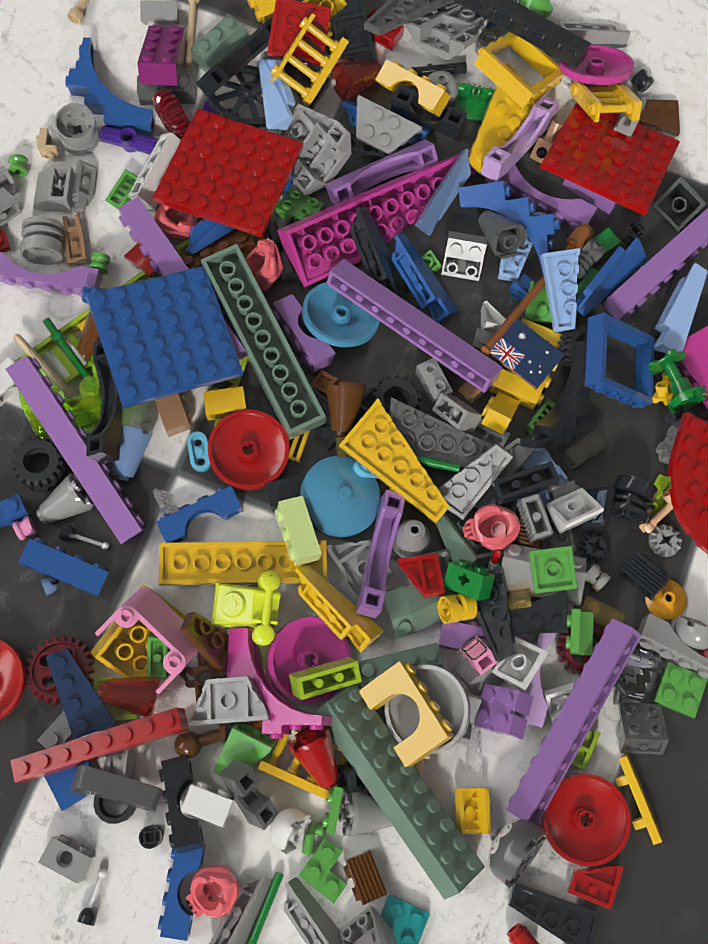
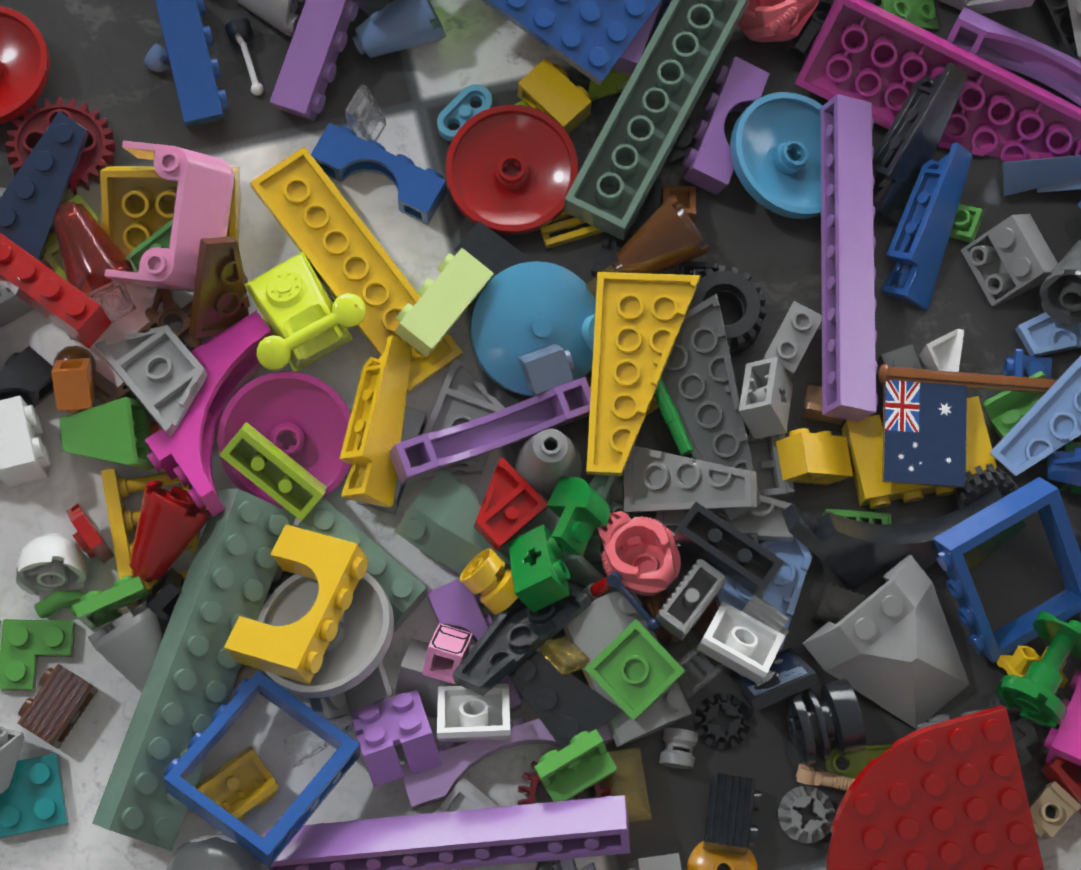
camera: 55 degrees right, 0 degrees up
medium nougat brick [155,393,193,437] -> none
dark grey arch [219,760,279,830] -> none
none -> orange brick [51,358,96,414]
none -> red wing [66,503,115,564]
none -> blue window [164,671,360,868]
none -> sand blue brick [518,344,575,395]
none -> green brick [546,477,610,556]
none -> dark blue hinge [606,572,660,632]
none -> light grey wedge [802,555,970,729]

